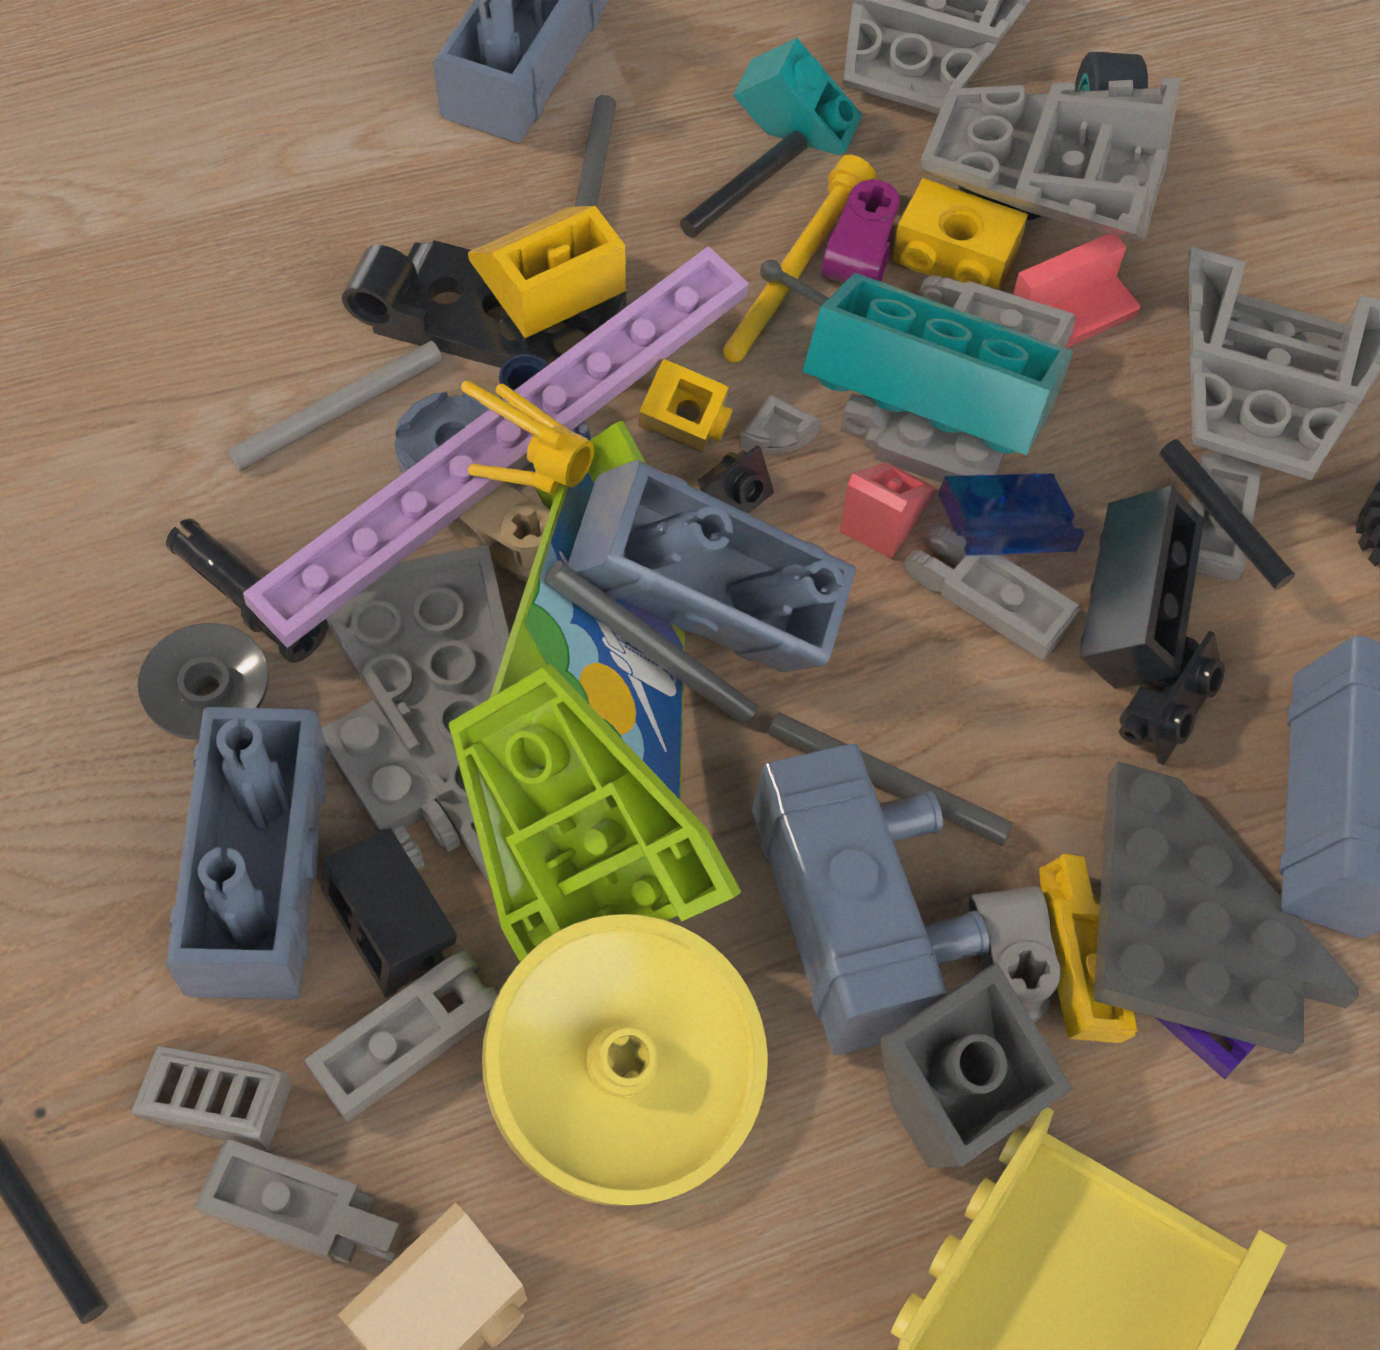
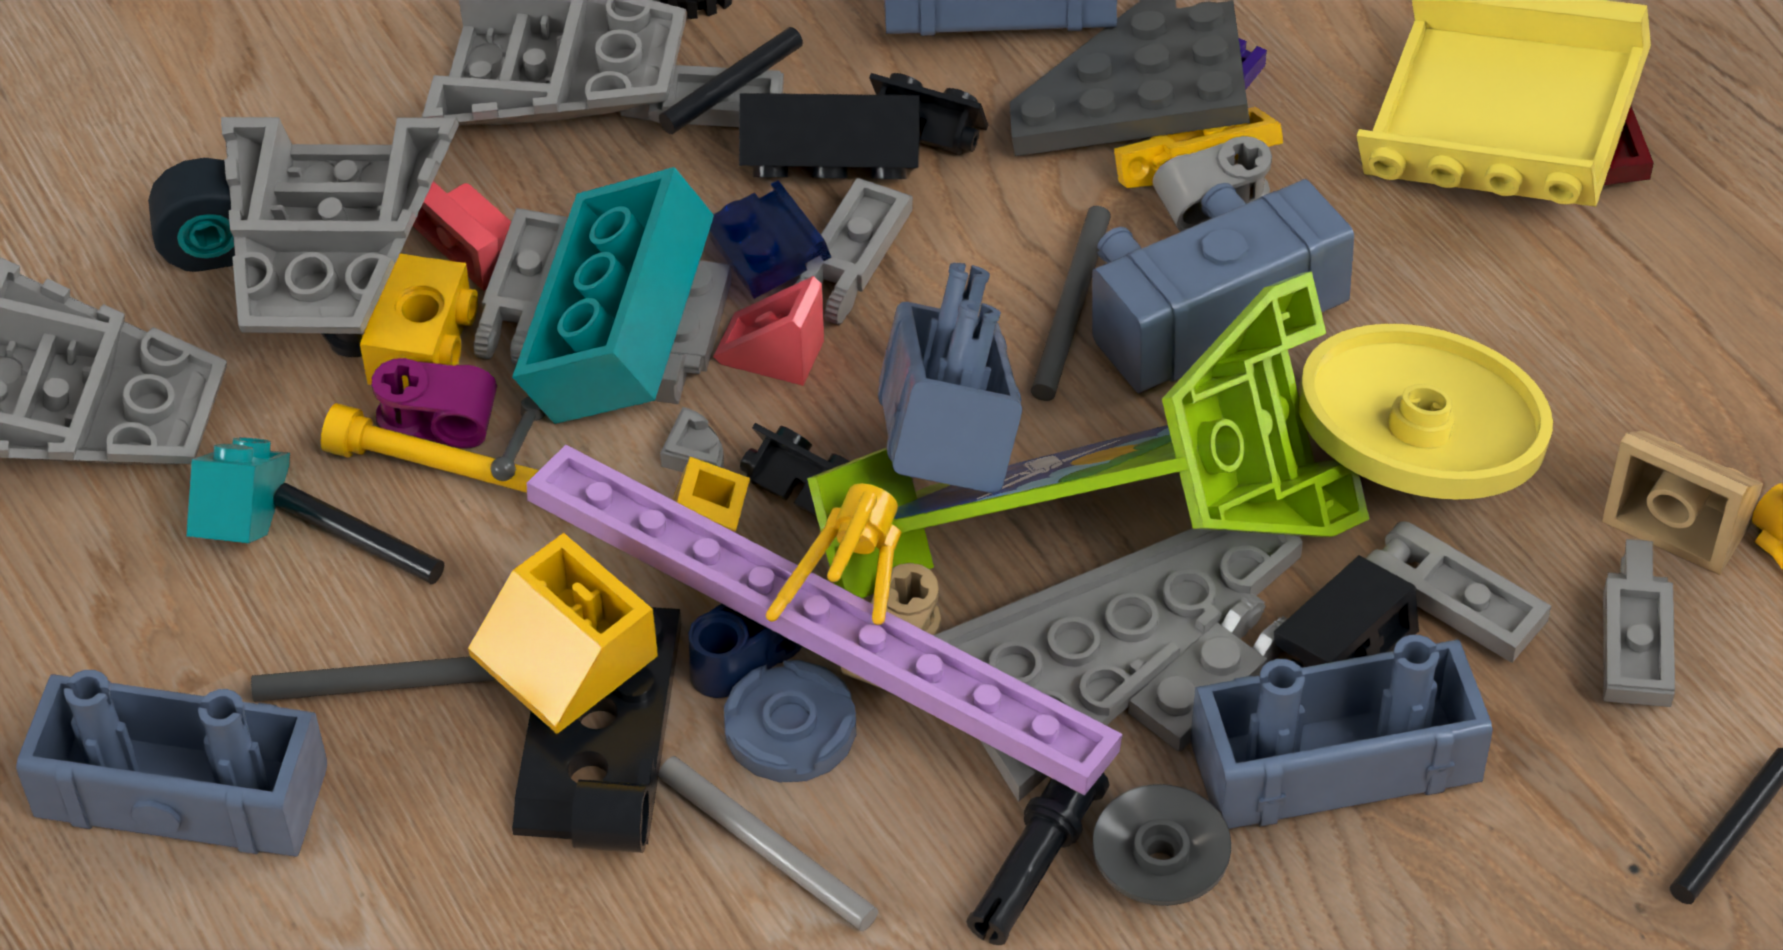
camera: 100 degrees left, 10 degrees down
light grey slope [131,1046,292,1152] -> none
dark grey bar [545,561,757,724] -> none
dark grey slope [880,963,1073,1168] -> none

